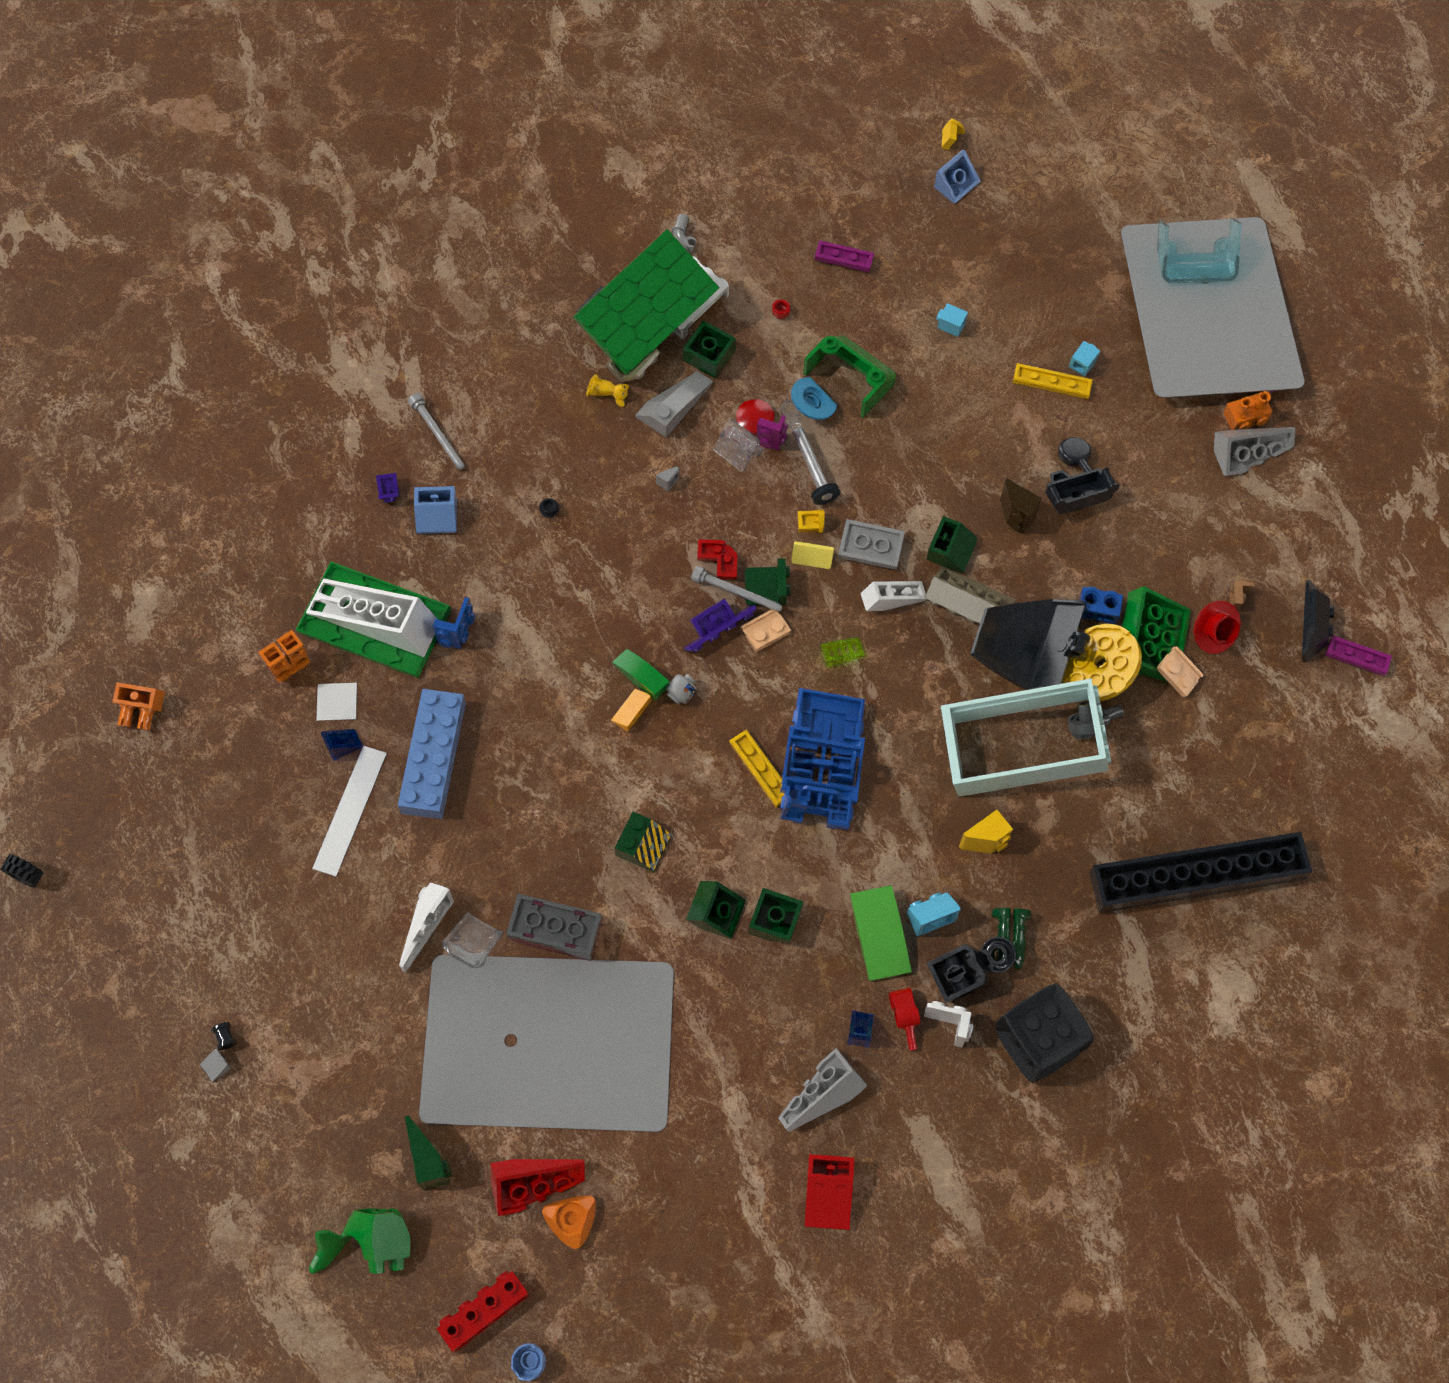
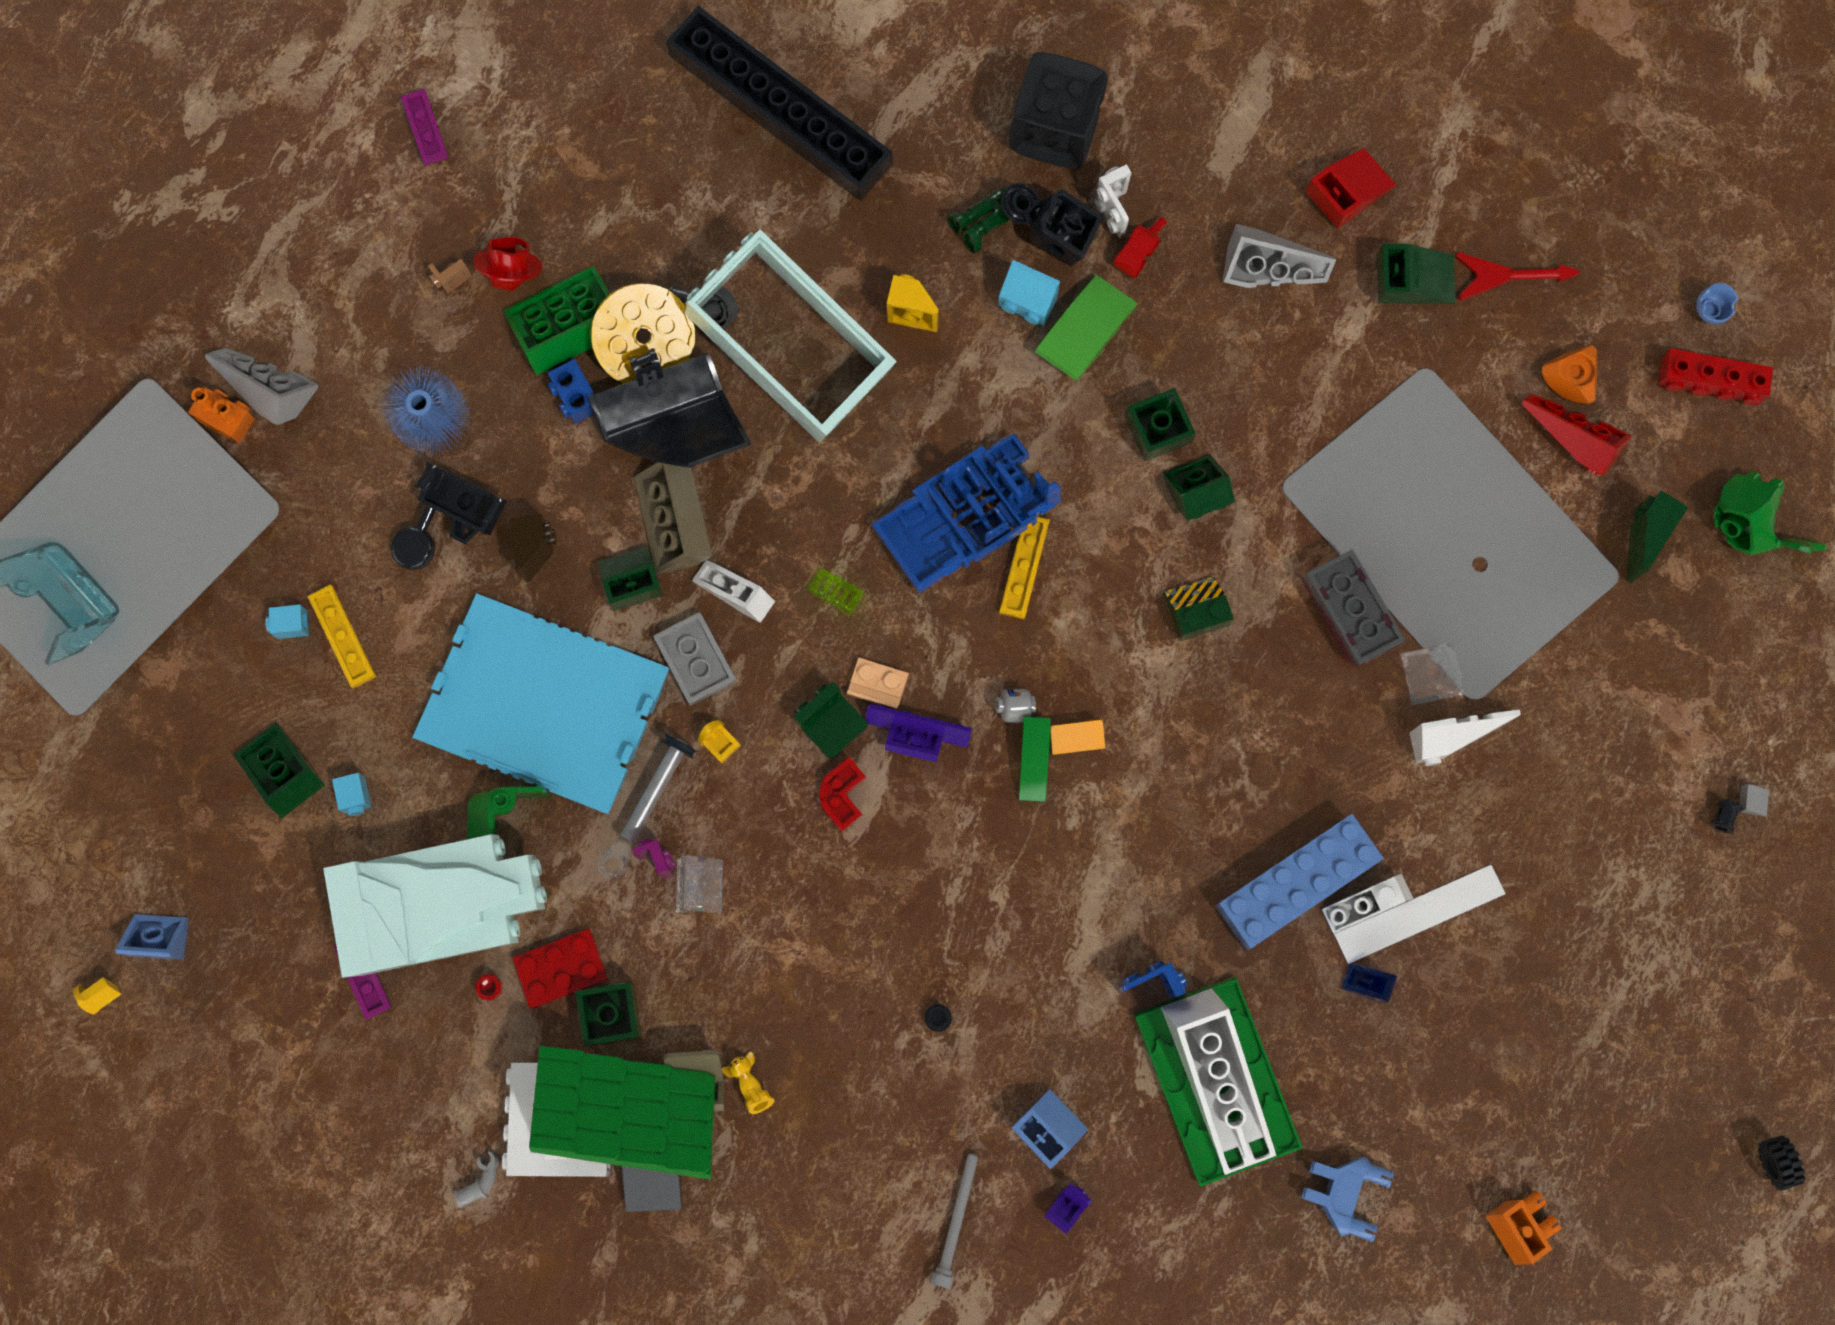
camera: 130 degrees left, 10 degrees up
orange hips [258,630,310,683] -> none
white sticker [317,683,357,721] -> none
light grey wedge [635,371,713,438] -> none
light grey slope [656,466,679,491] -> none
light grey piece [691,566,782,612] -> none
red dish [736,399,775,436] -> none
dark azure hat [791,377,837,420] -> none
light yellow slope [792,541,834,569] -> none
clear blue slope [847,1010,874,1048] -> none
light nougat plate [1156,647,1203,697] -> none
black wedge [1302,580,1334,662] -> none
none -> dark green slope [233,722,325,819]
none -> light aqua panel [323,834,547,978]
none -> medium blue piece [380,367,472,454]
none -> medium azure piece [412,593,670,814]
none -> red plate [512,929,608,1009]
none -> medium blue connector [1301,1156,1394,1242]
none -> white slope [1322,874,1413,934]
none -> dark green slope [1377,244,1455,304]
none -> red piece [1455,252,1580,301]

